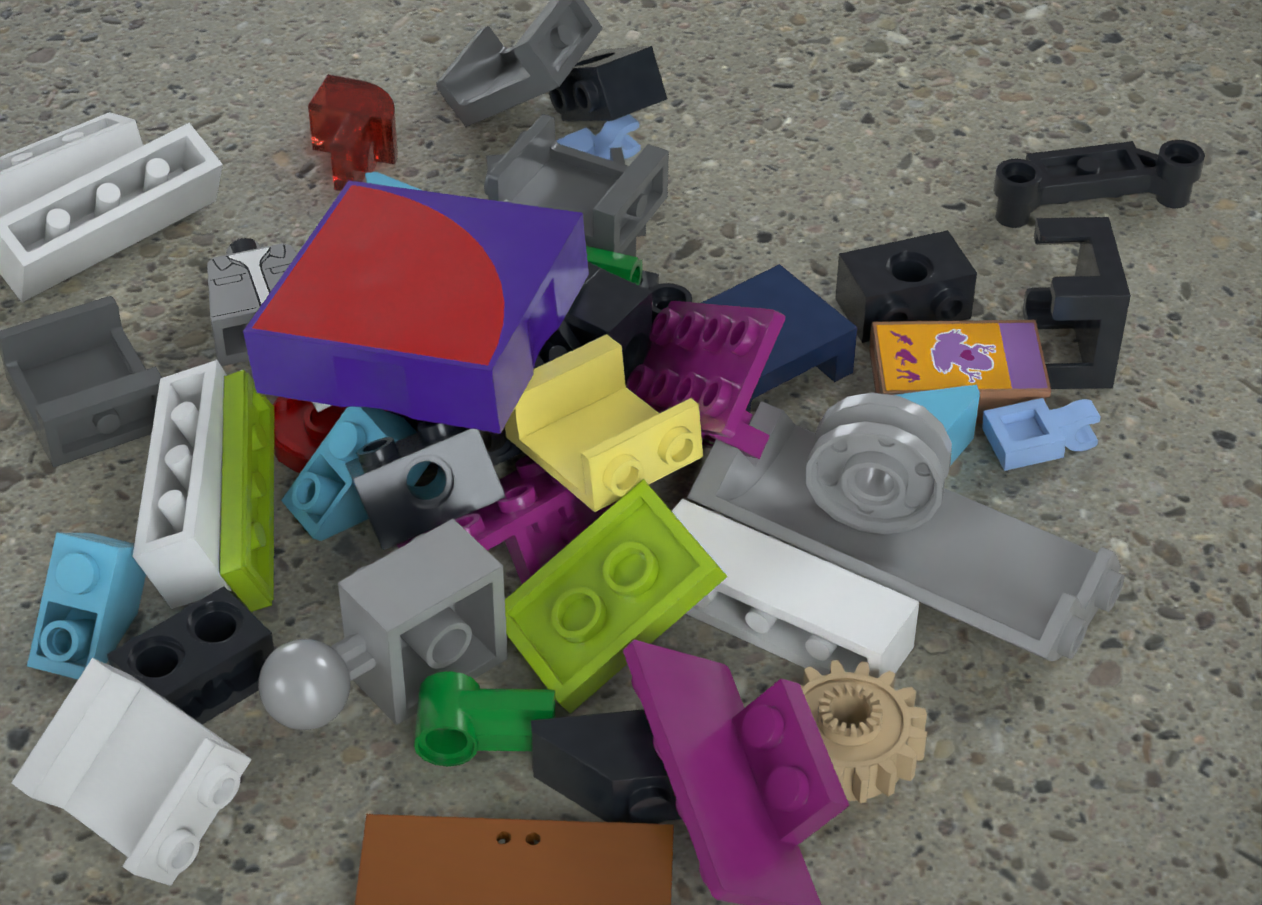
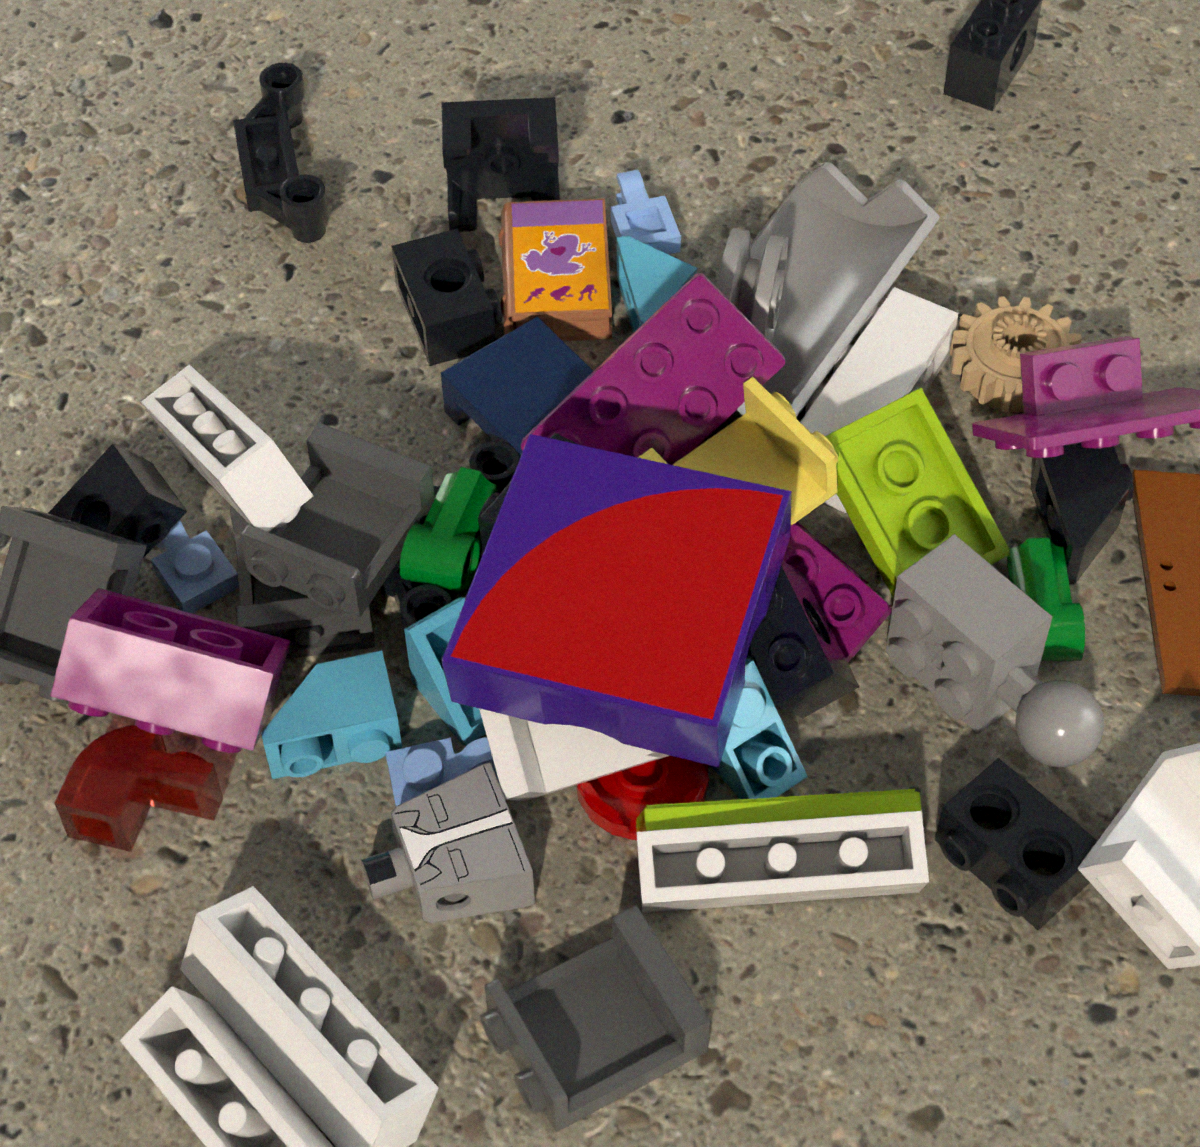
camera: 90 degrees left, 10 degrees up
medium azure slope [27,532,146,679] -> none
none -> brick [50,588,291,753]
none -> white brick [141,365,313,532]

